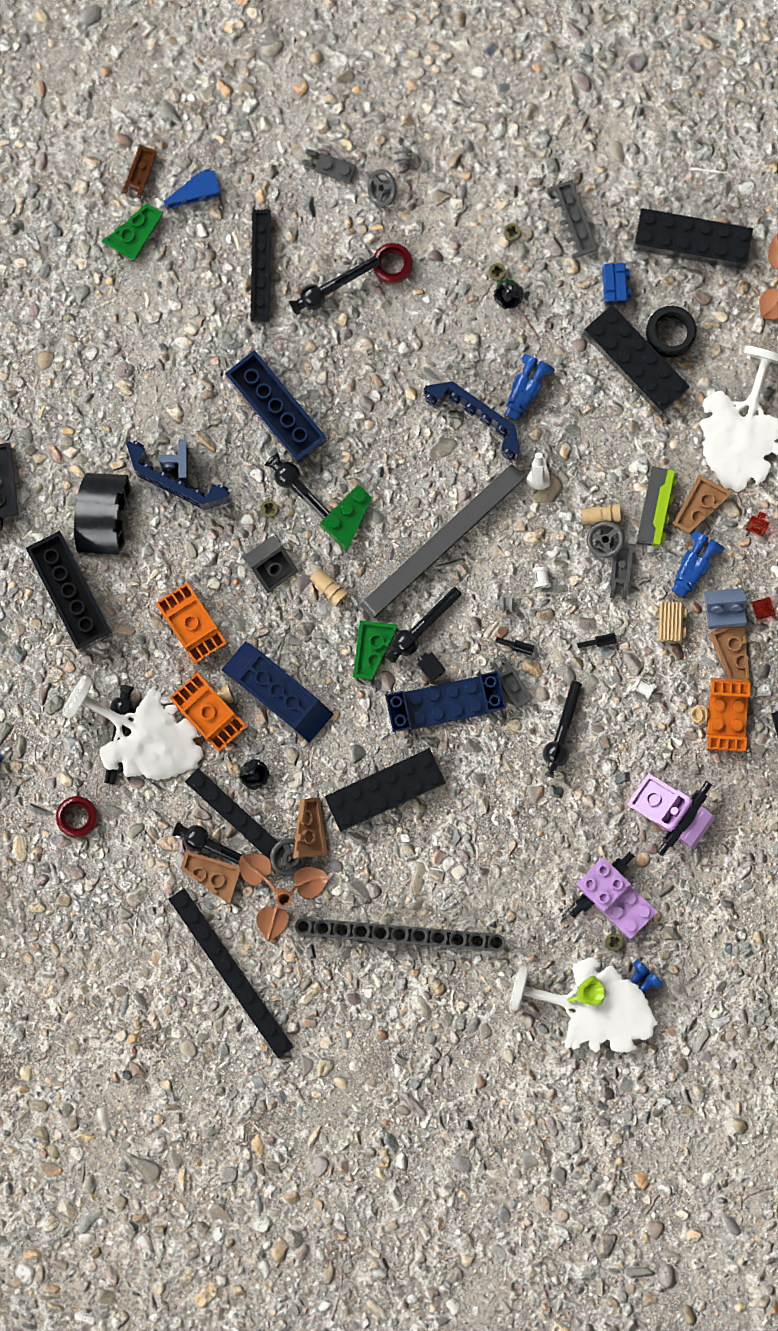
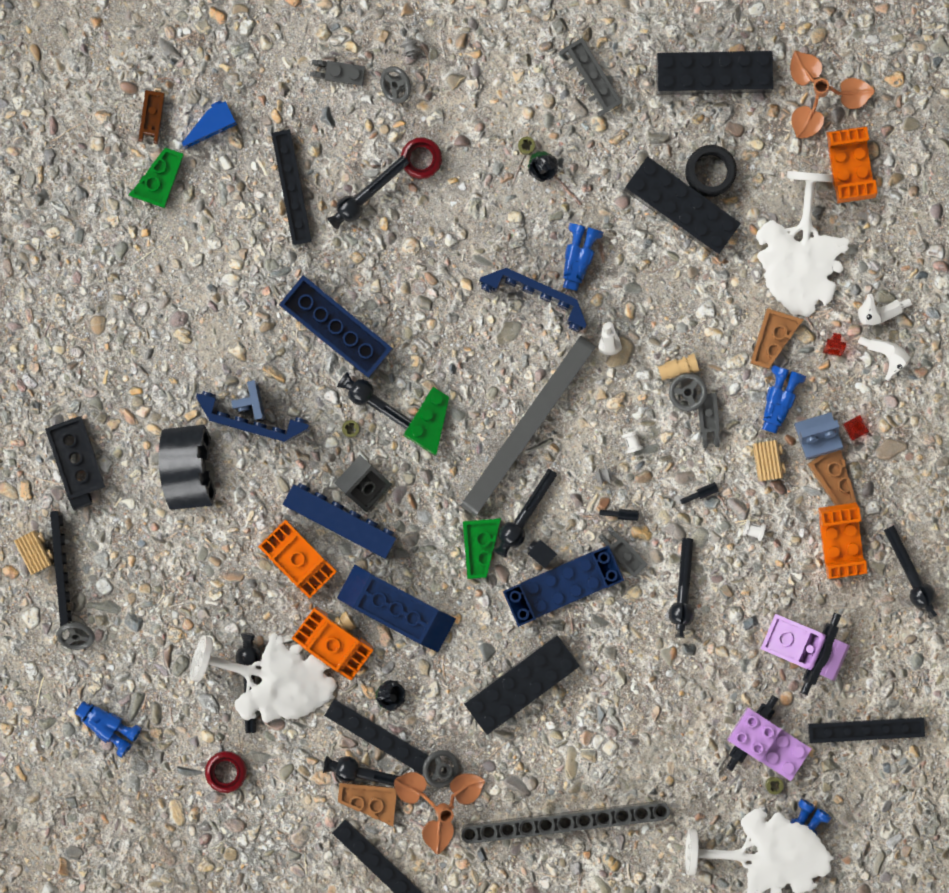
camera: 15 degrees left, 5 degrees up
black brick [26,531,113,652] -> none
medium nougat wing [293,797,328,859] -> none
tan axle [310,568,349,607] -> none
olive bush [503,223,521,242] -> none
lime piece [567,976,605,1005] -> none
blue brick [602,263,631,305] -> none
piece [636,466,677,547] -> none
tan plate [690,704,709,724] -> none
none -> dark blue brick [282,483,397,559]
none -> black plate [808,717,925,743]

